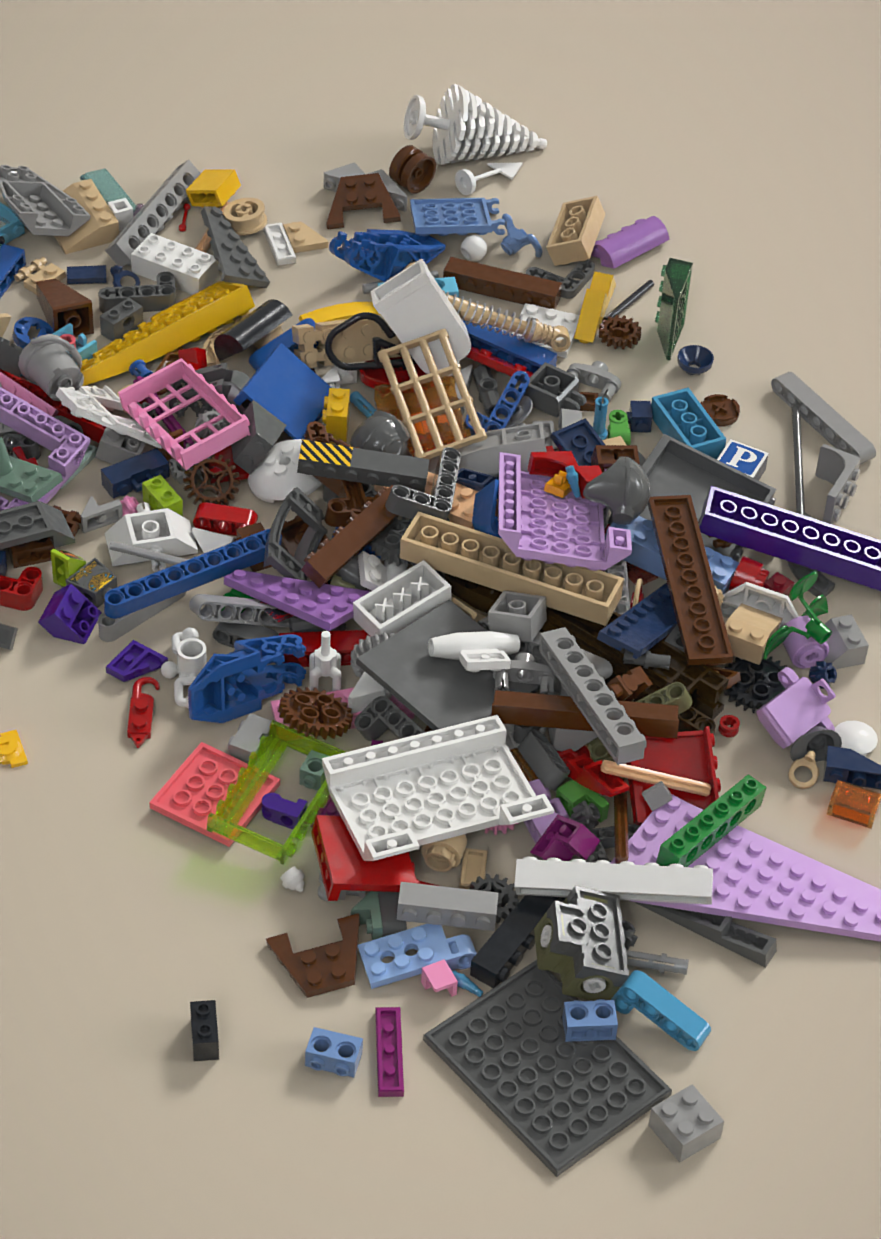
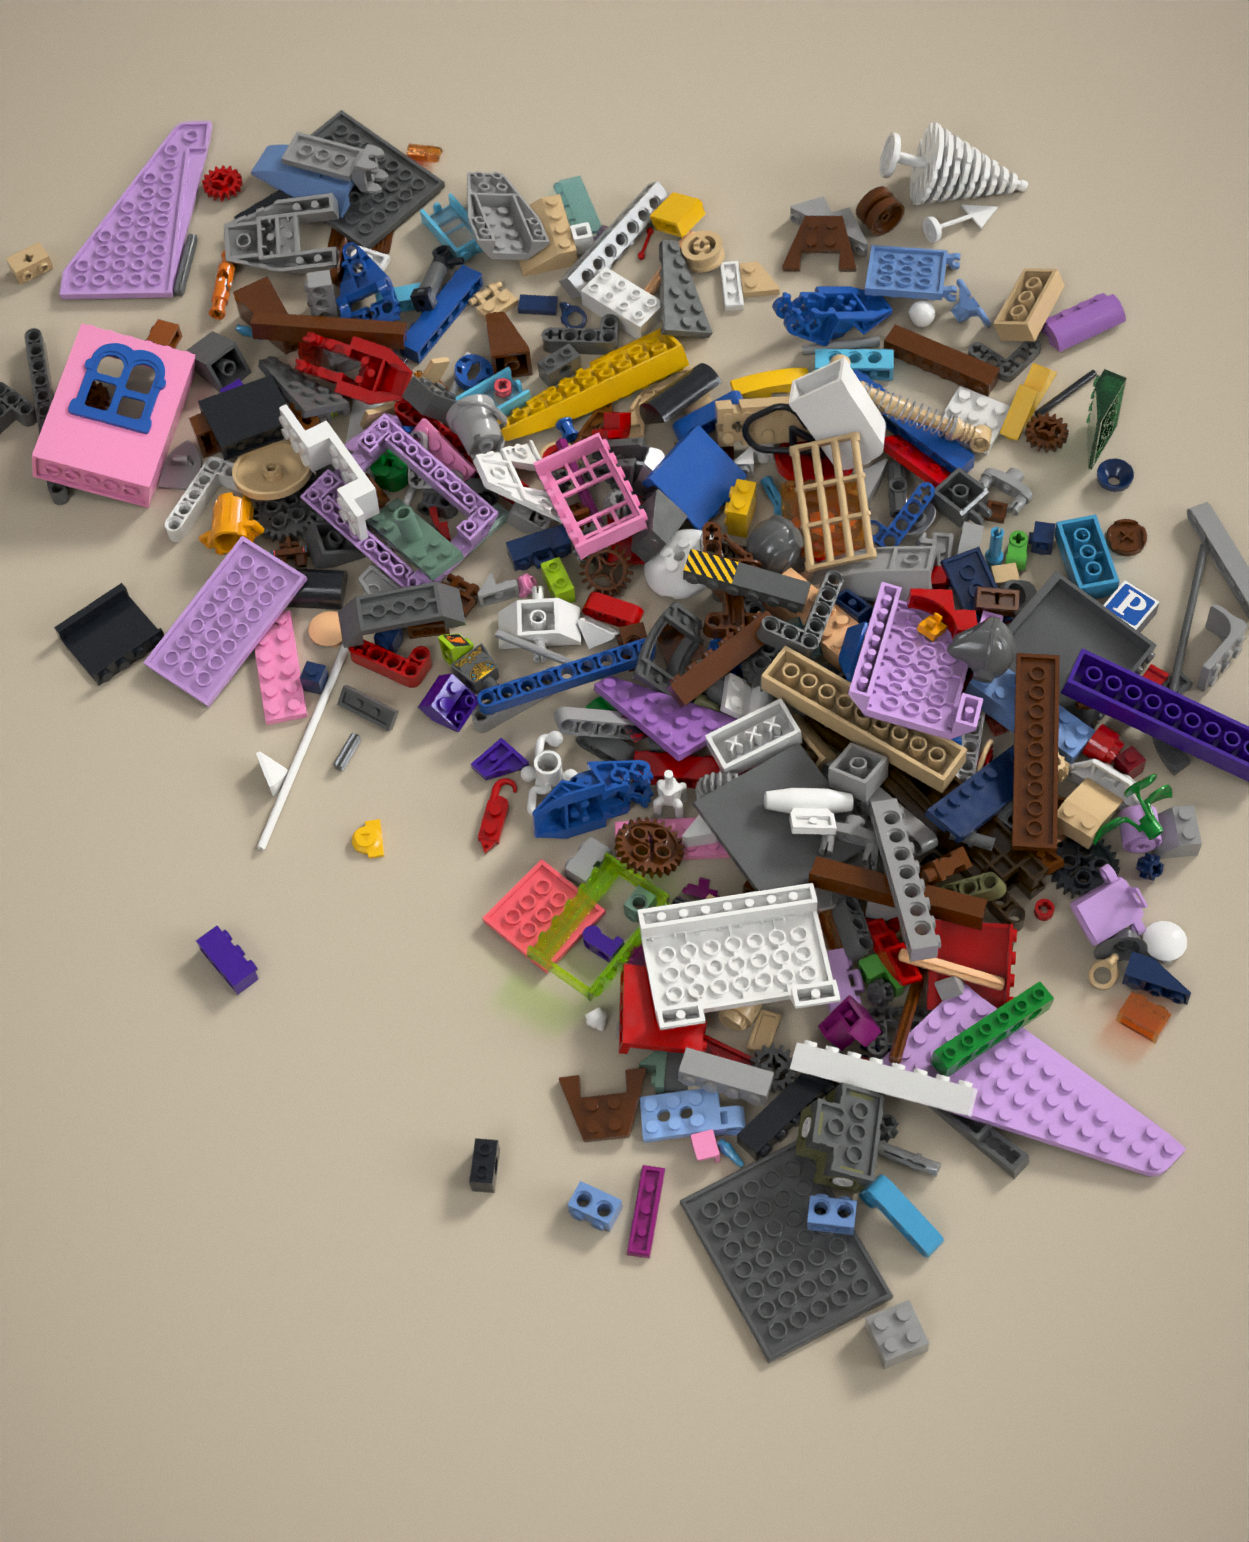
camera: 20 degrees right, 15 degrees up
dark grey beam [354,696,426,741] -> none
dark azure piece [565,465,581,498] -> none

